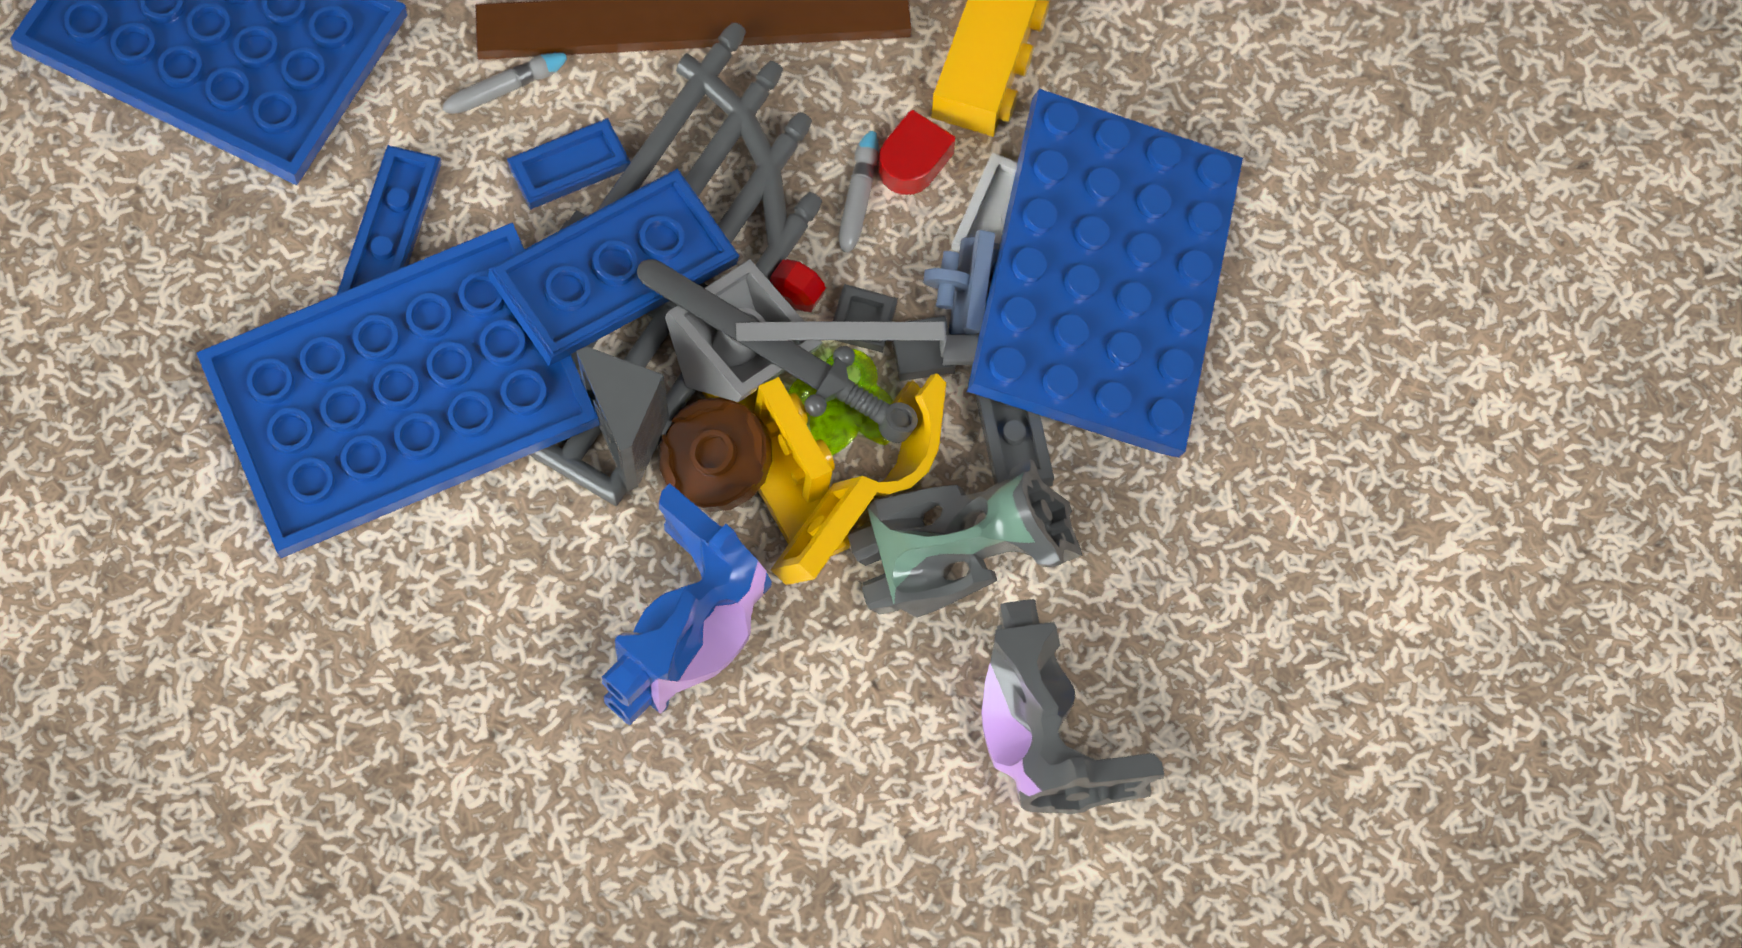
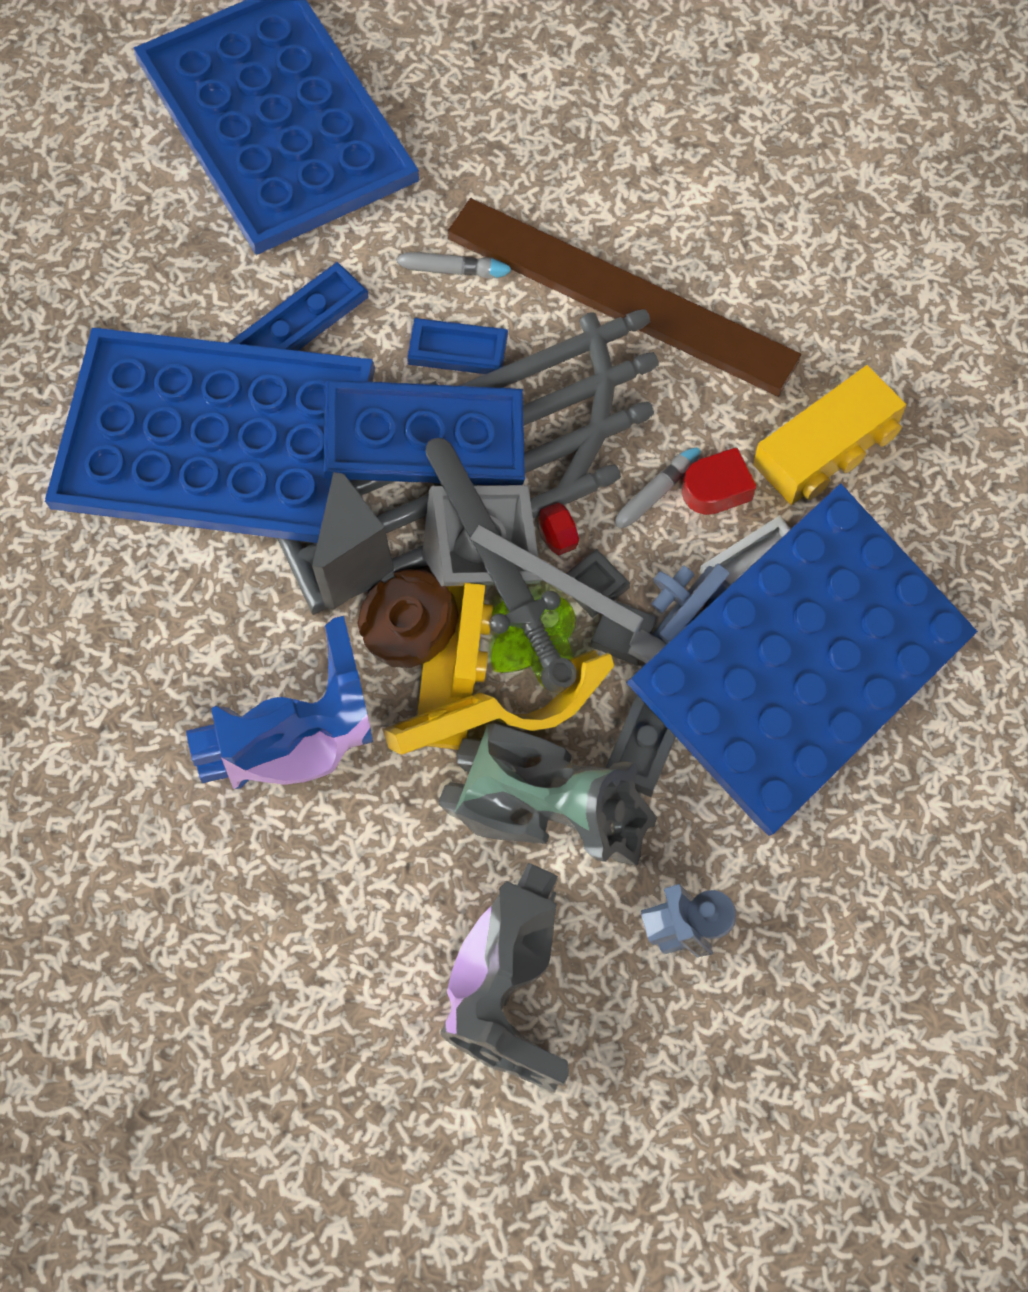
camera: 35 degrees right, 0 degrees up
none -> sand blue hips [641,884,737,958]

